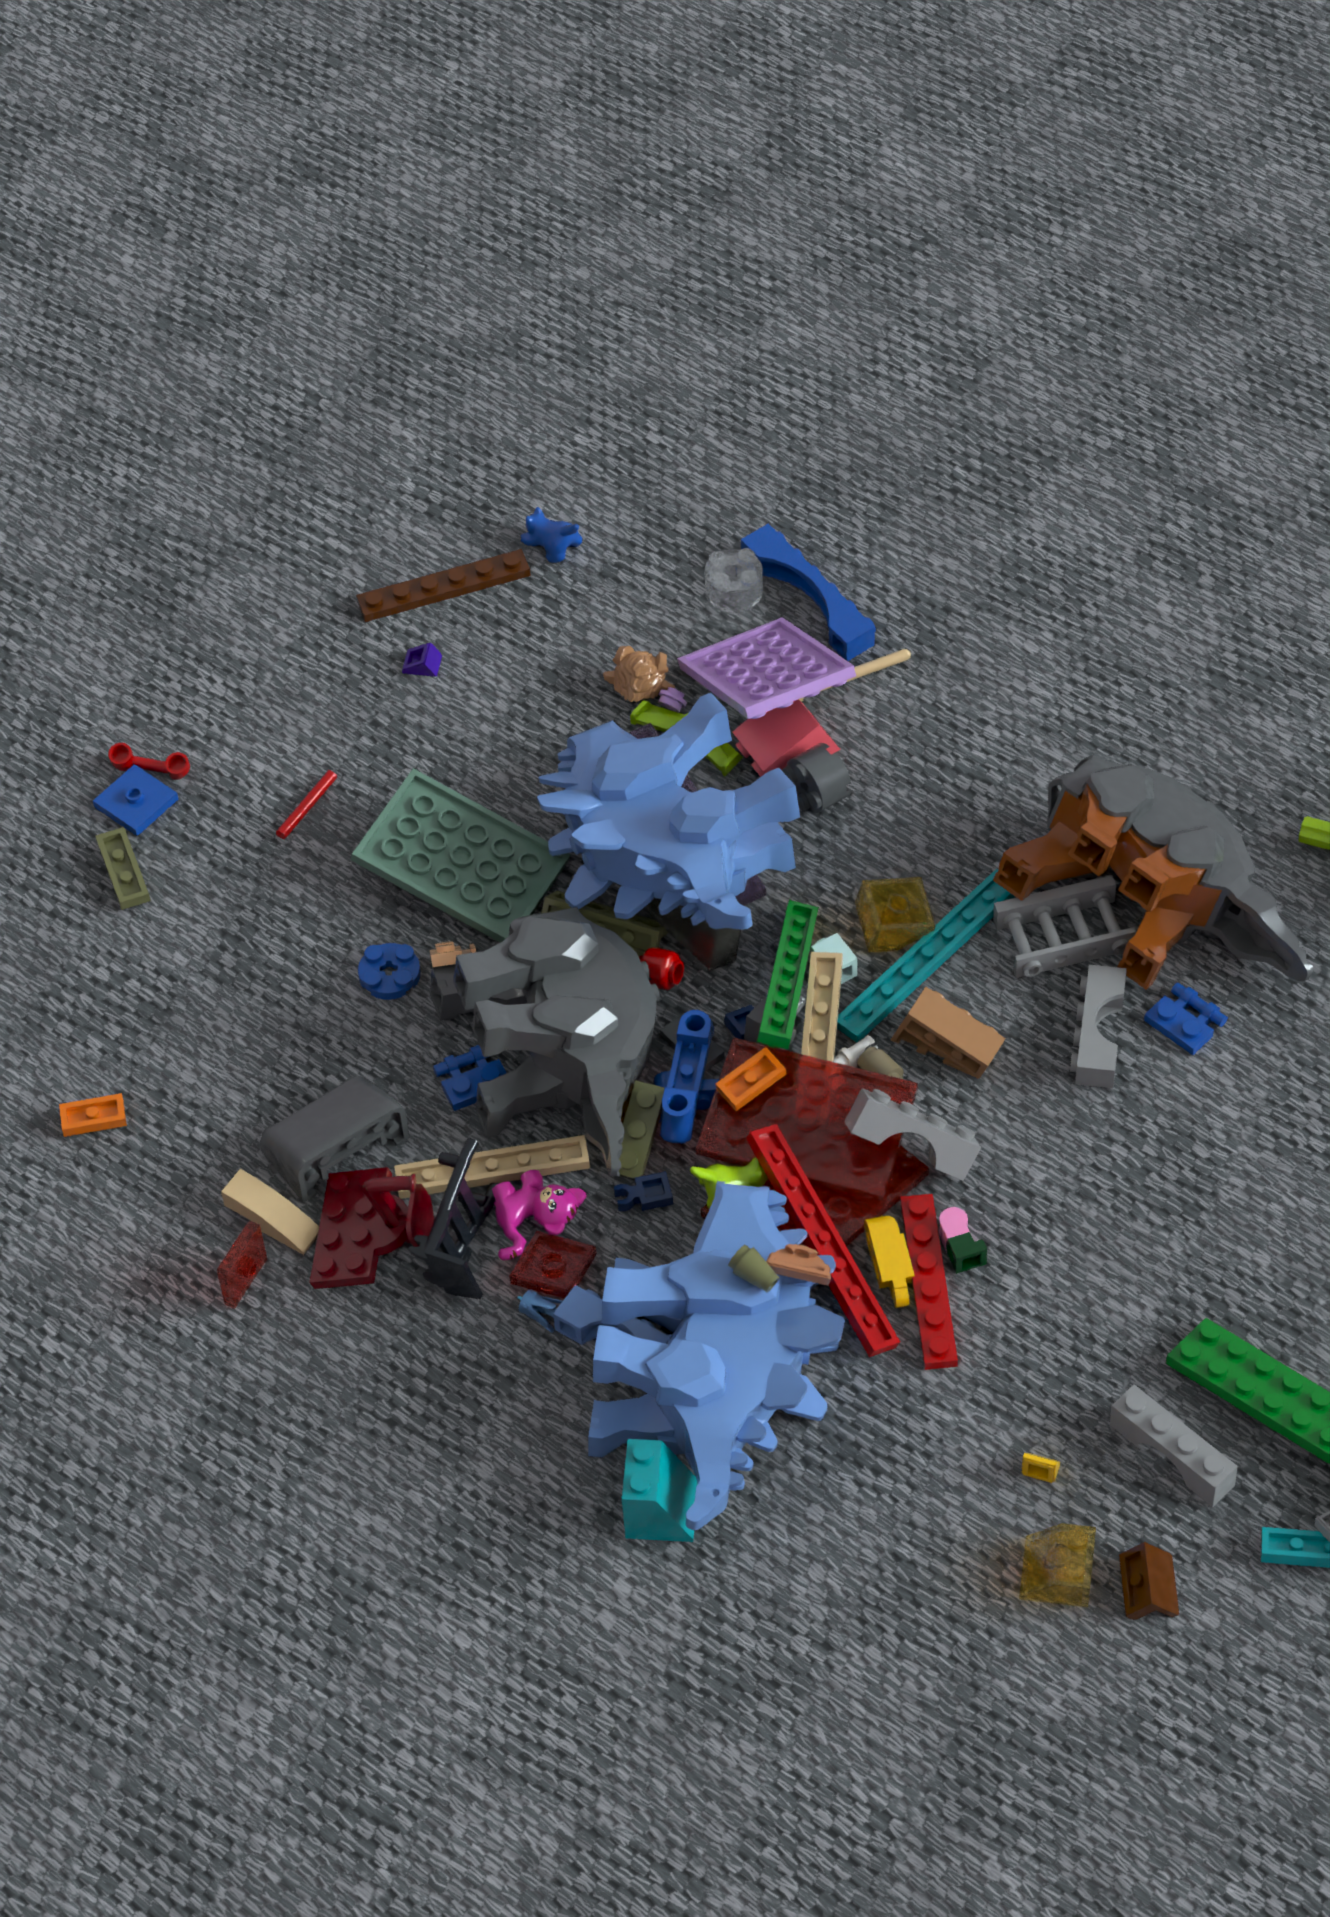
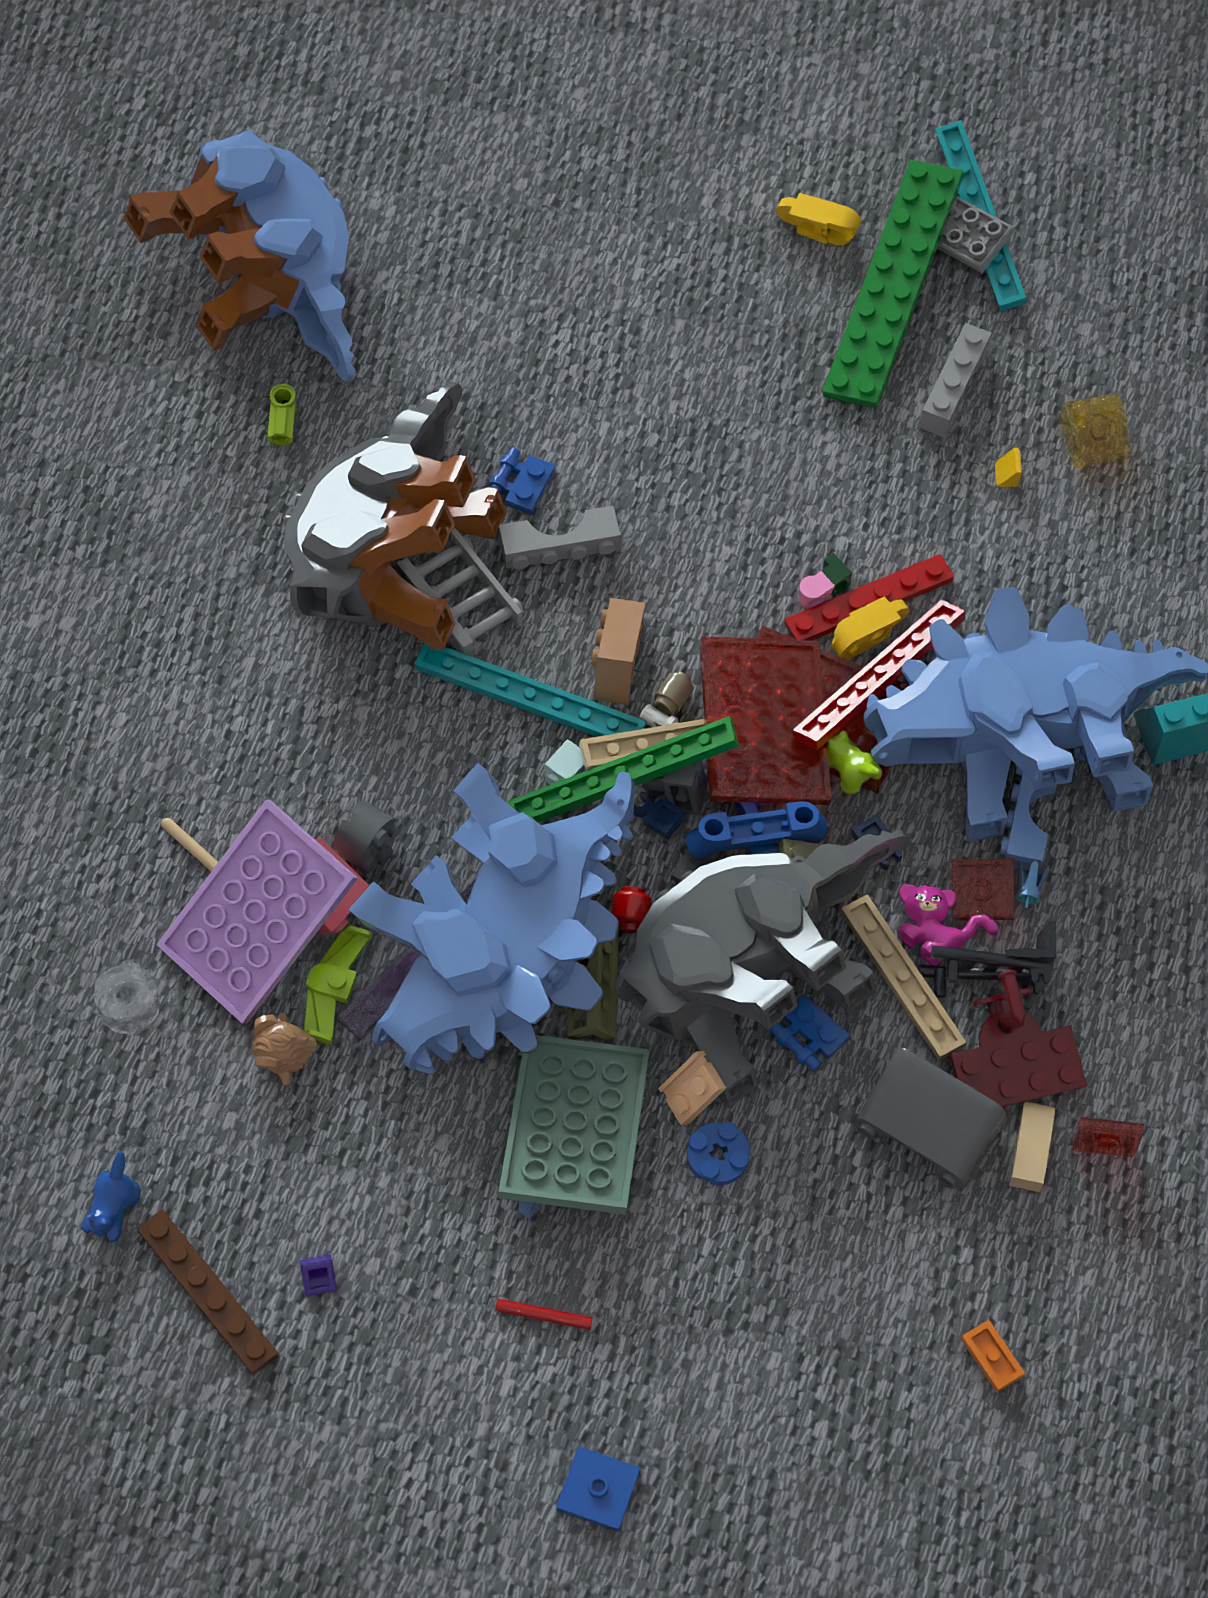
camera: 115 degrees left, 10 degrees up
olive plate [95,827,151,910] -> none
red bar [108,743,190,780] -> none
lavender plate [658,687,687,713] -> none
orange plate [715,1047,786,1111] -> none
olive cone [728,1245,780,1293] -> none
blue arch [741,524,876,661] -> none
nougat plate [766,1244,831,1286] -> none
light grey arch [844,1088,981,1181] -> none
clear yellow slope [855,877,936,952] -> none
reddish brown panel [1119,1542,1179,1620] -> none

